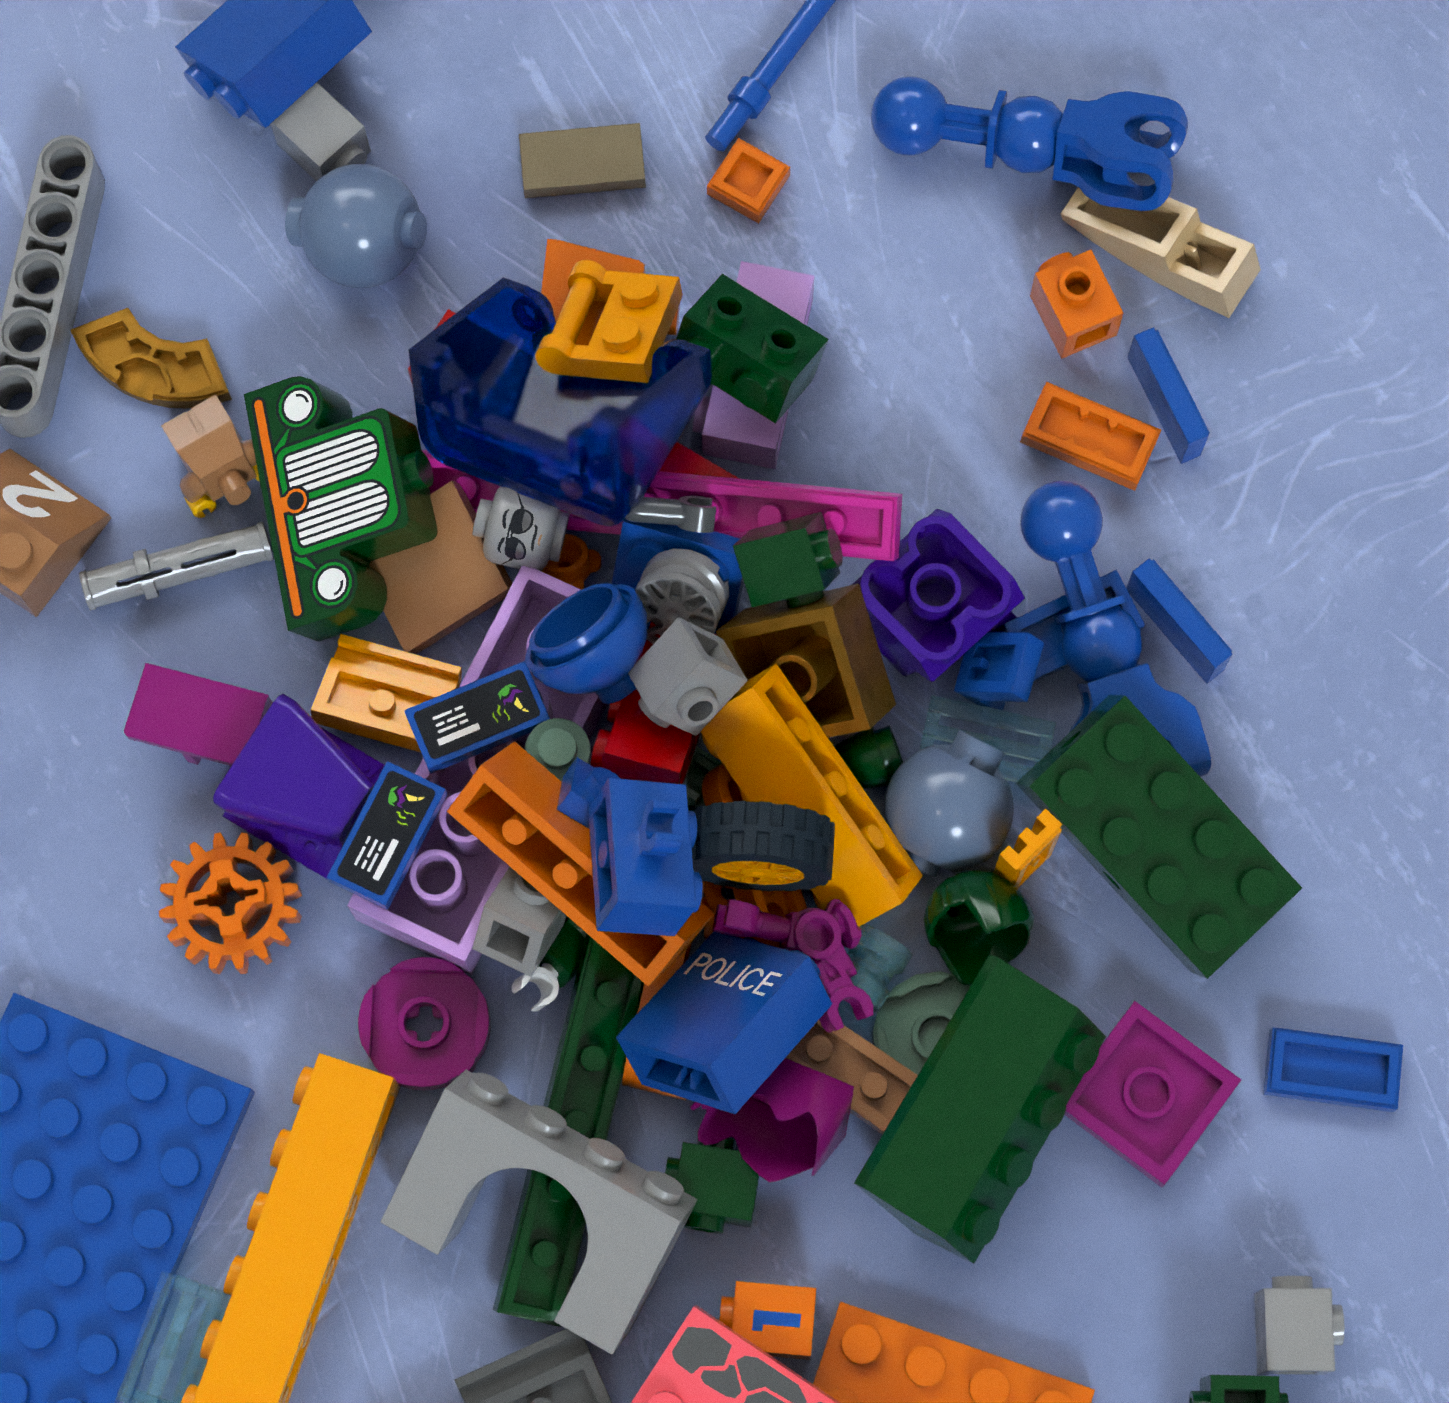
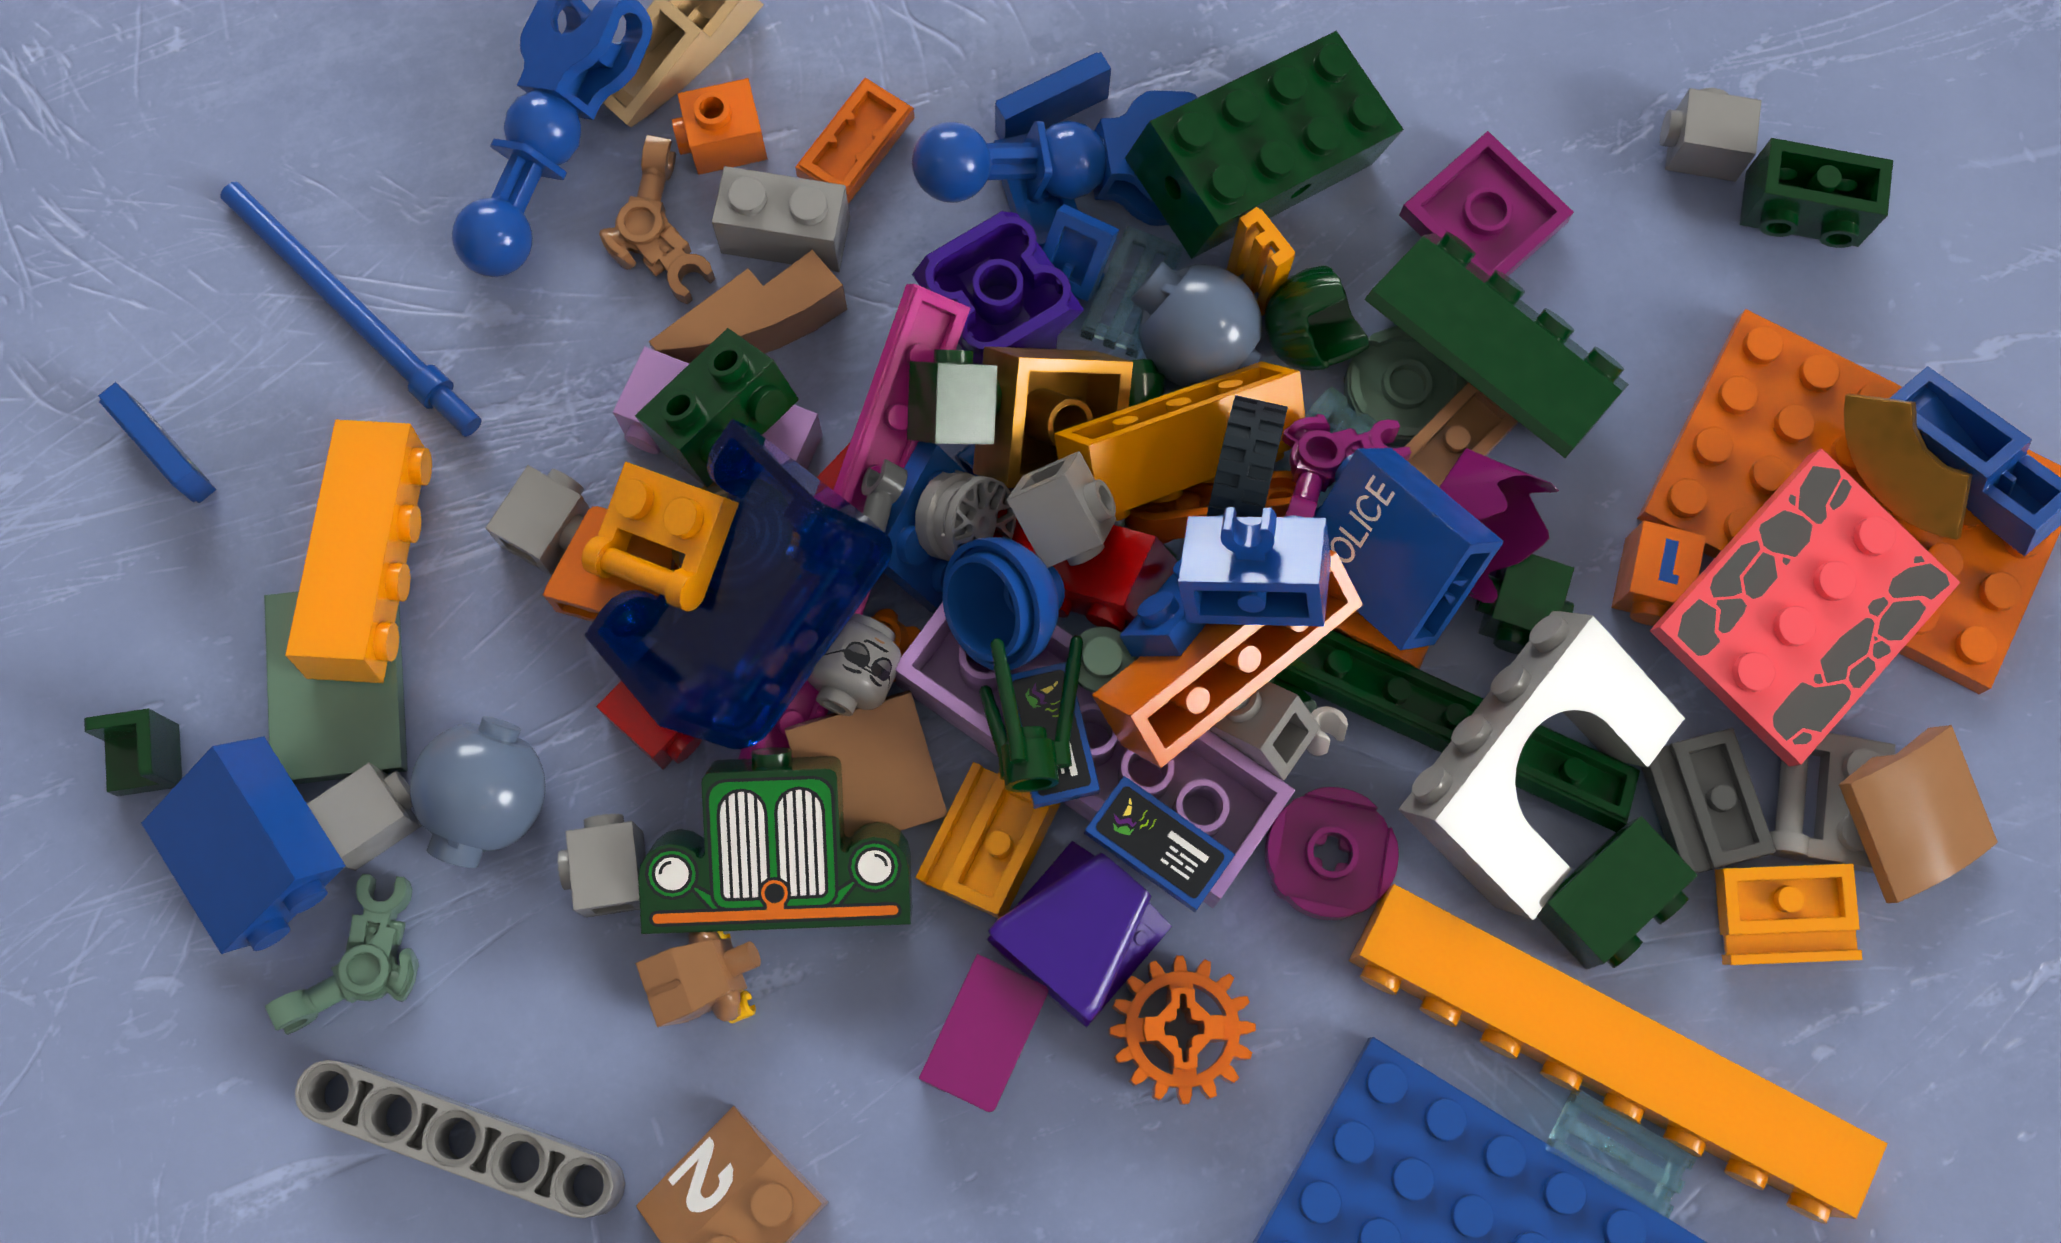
camera: 85 degrees left, 0 degrees up
pearl gold tile [70,308,232,409] -> none
light grey pin [79,521,274,611] -> none
dark tan tile [519,123,646,198] -> none
orange tile [707,138,790,224] -> none
blue tile [1127,327,1210,464] -> none
blue tile [1263,1027,1403,1112] -> none
none -> sand green tile [264,591,408,784]
none -> sand green piece [265,874,419,1035]
none -> light orange brick [285,419,432,683]
none -> light grey brick [486,465,590,576]
none -> light grey brick [558,814,646,918]
none -> medium nougat piece [599,135,715,304]
none -> medium nougat slope [649,250,847,364]
none -> light grey brick [712,166,850,272]
none -> dark green plant [979,635,1083,792]
none -> dark green brick [1537,816,1698,970]

